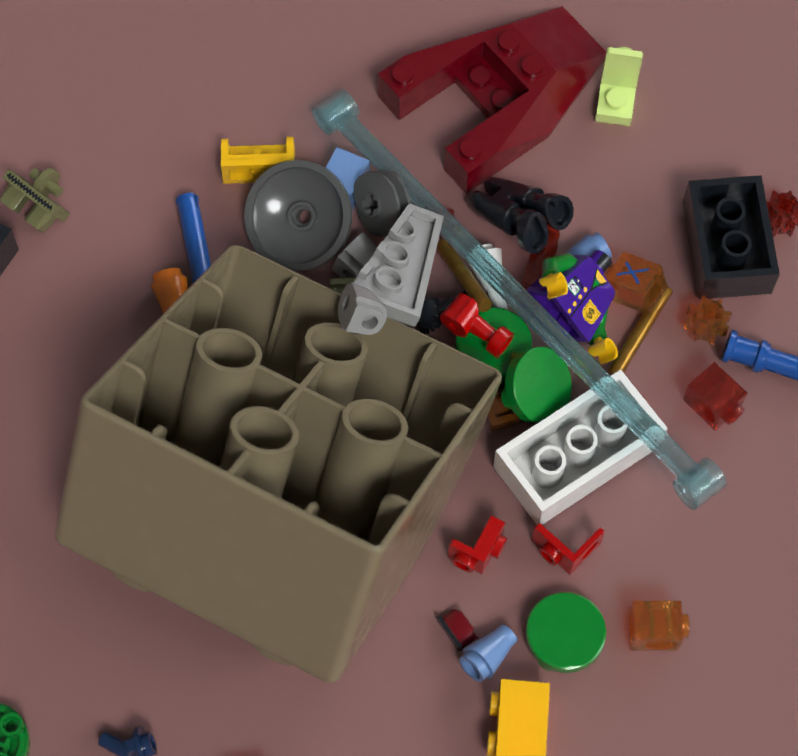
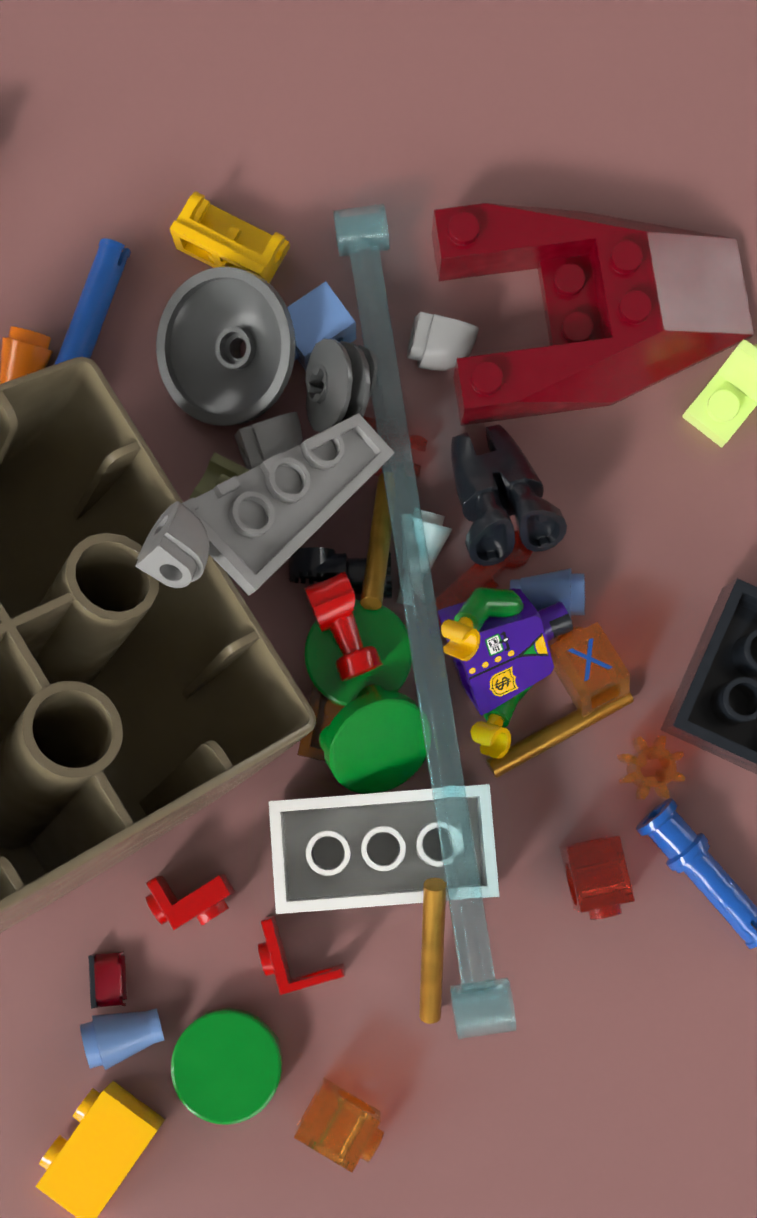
camera: 30 degrees right, 15 degrees up
none -> light grey piece [407,312,479,371]
none -> pearl gold bar [419,877,446,1024]

